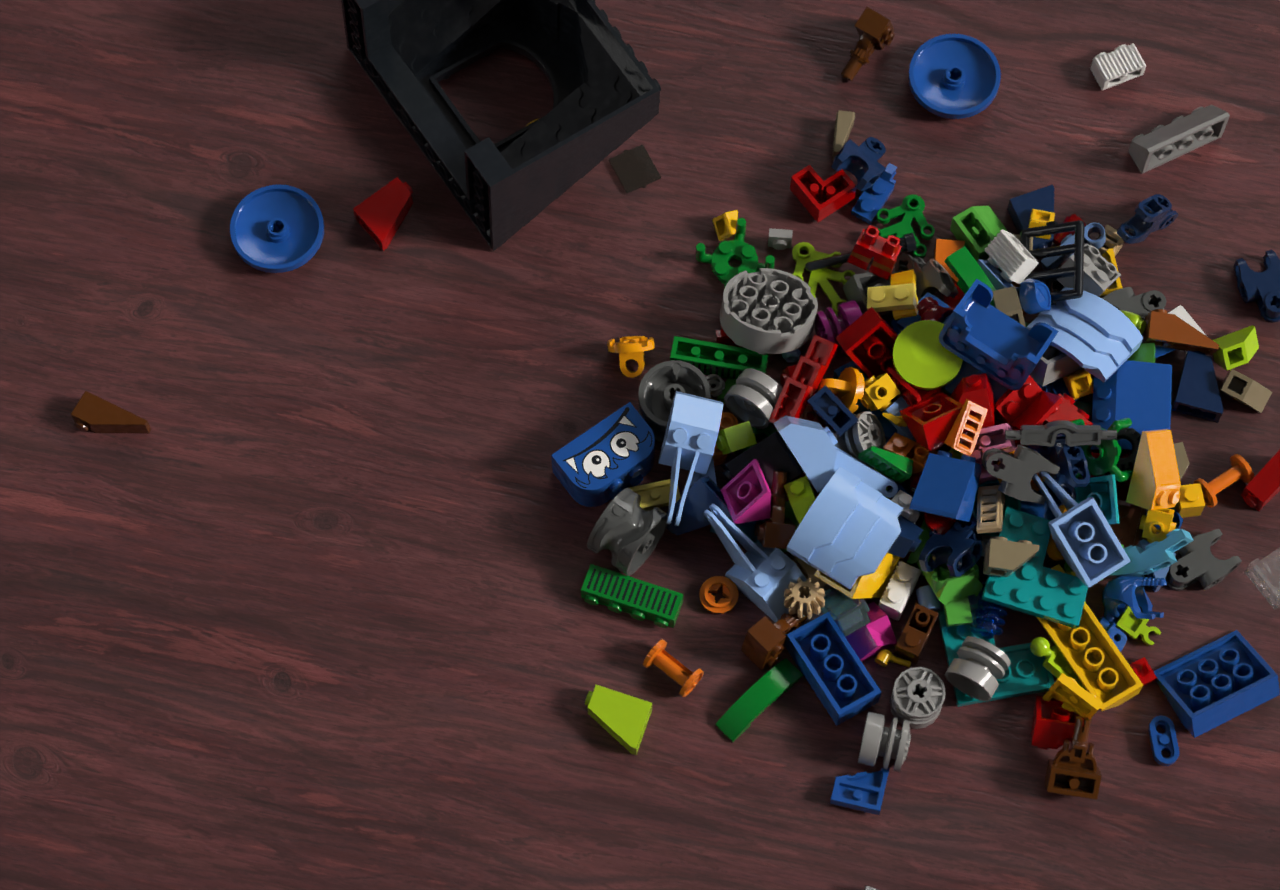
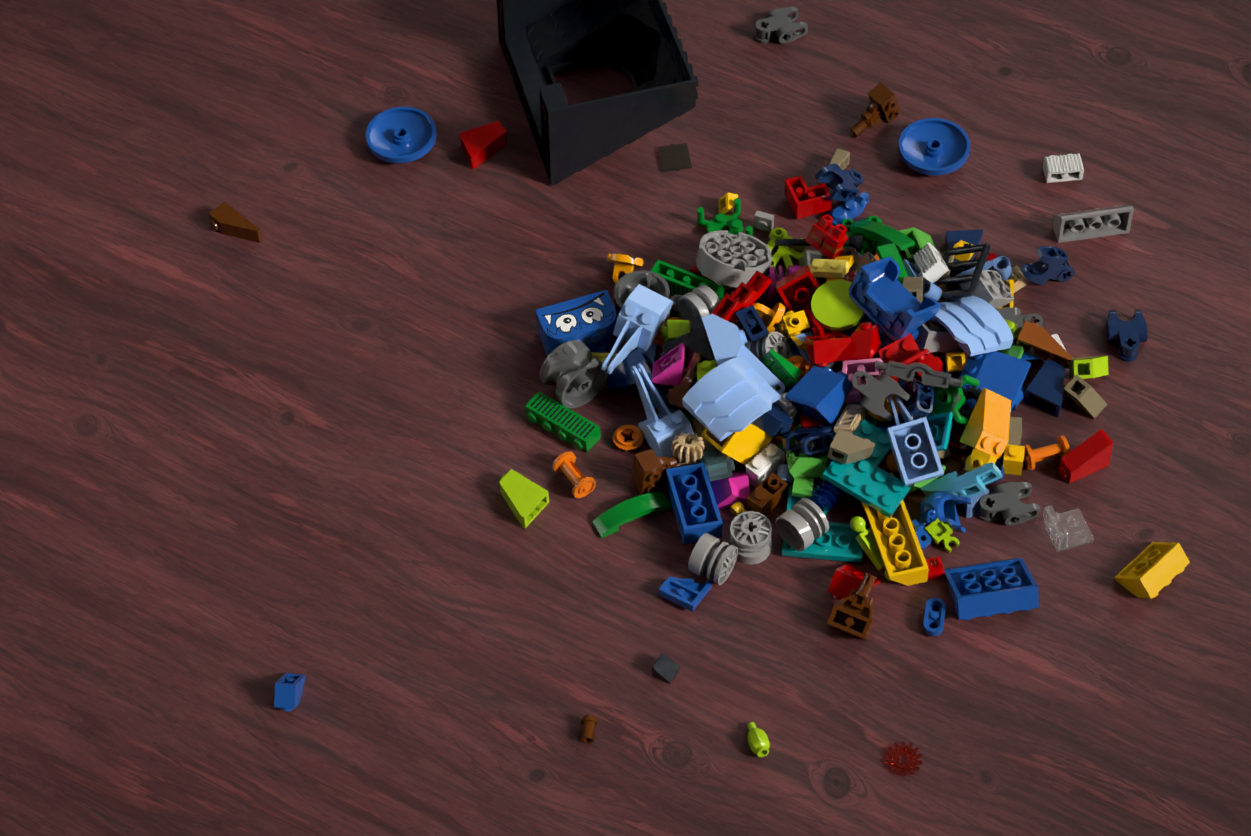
camera: 20 degrees right, 15 degrees down
orange slope [944,399,988,456] -> none
blue hat [1019,278,1051,314] -> none
yellow wing [1043,673,1103,719] -> none
none -> green slope [849,219,915,251]

